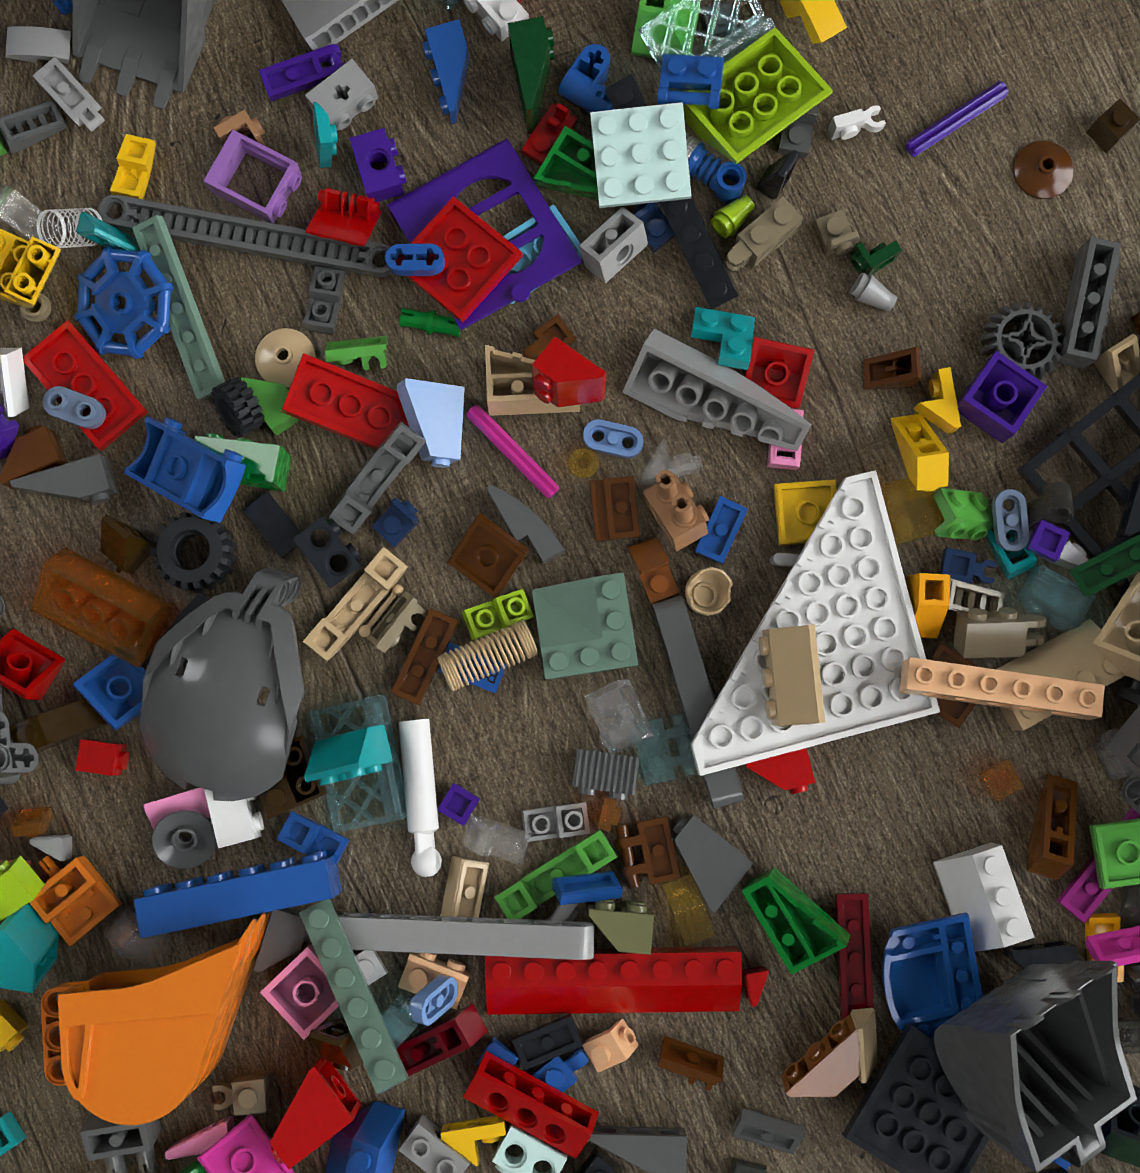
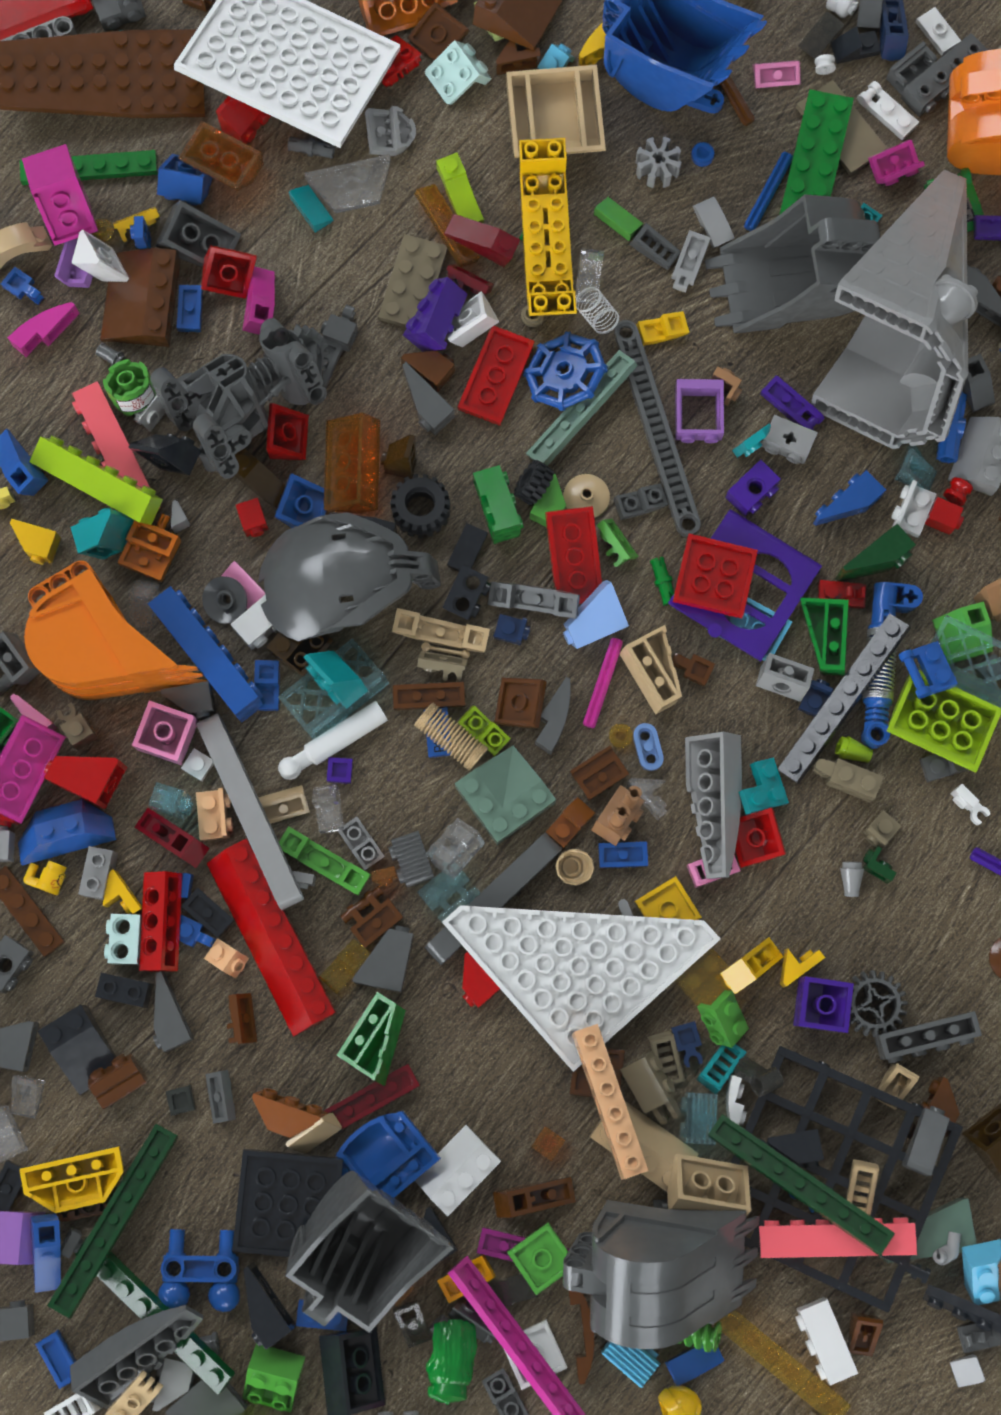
camera: 65 degrees right, 5 degrees down
clear orange plate [10,806,53,837] -> none
sand blue plate [43,386,106,430] -> none
teal slope [76,212,141,252] -> none
blue piece [124,416,247,523] -> none
sand green plate [299,899,409,1094] -> none
red hinge [305,187,382,247] -> none
dark brown slope [309,1017,363,1071] -> none
blue beam [385,244,445,276] -> none
medium blue plate [409,975,458,1026] -> none
red slope [532,337,607,407] -> none
blue tile [552,871,622,905] -> none
olive slope [588,899,654,955] -> none
light aqua plate [590,102,691,208] -> none
red slope [742,966,769,1007] -> none
black slope [757,150,800,199] -> none
tan slope [759,624,825,726] -> none
reddish brown slope [863,347,921,390] -> none
light orange slope [907,573,950,639] -> none
sand blue plate [992,489,1030,551] -> none
dark purple plate [1026,520,1070,562] -> none

